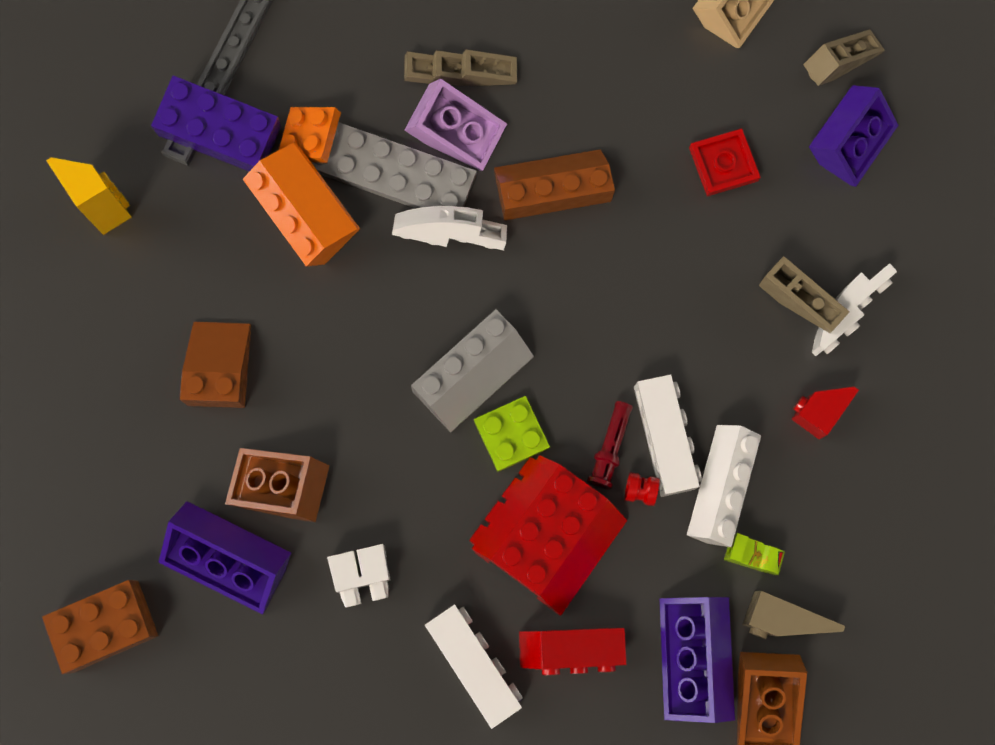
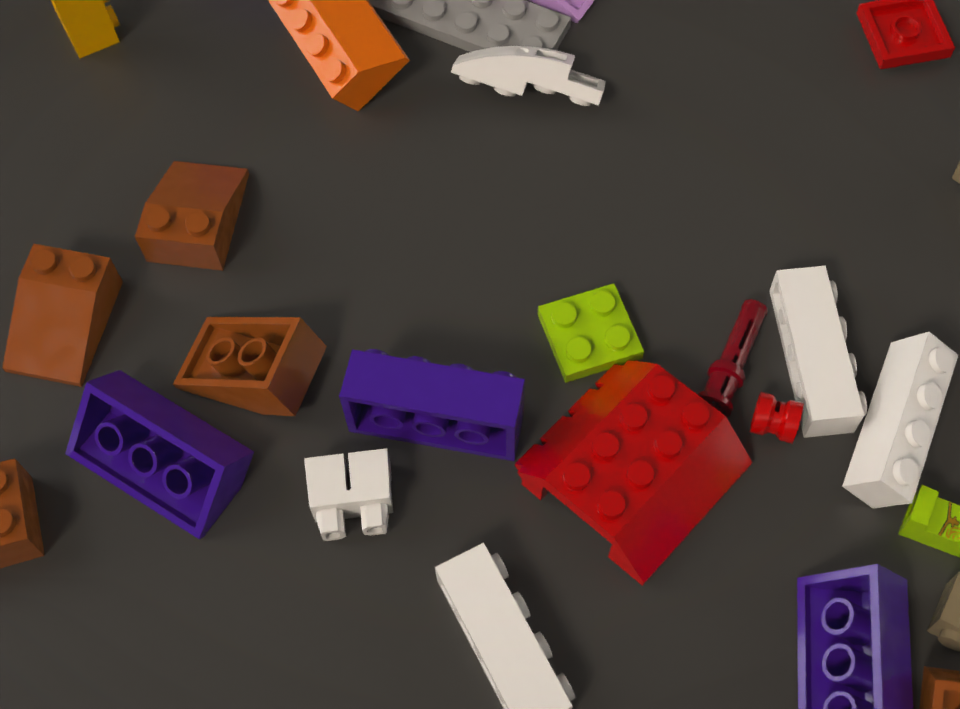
camera: 15 degrees right, 15 degrees down
light grey slope [411,309,534,433] -> none
dark orange slope [494,149,615,221] -> none
red wedge [519,628,626,675] -> none
none -> dark orange slope [2,244,123,387]
none -> dark purple brick [339,349,525,462]

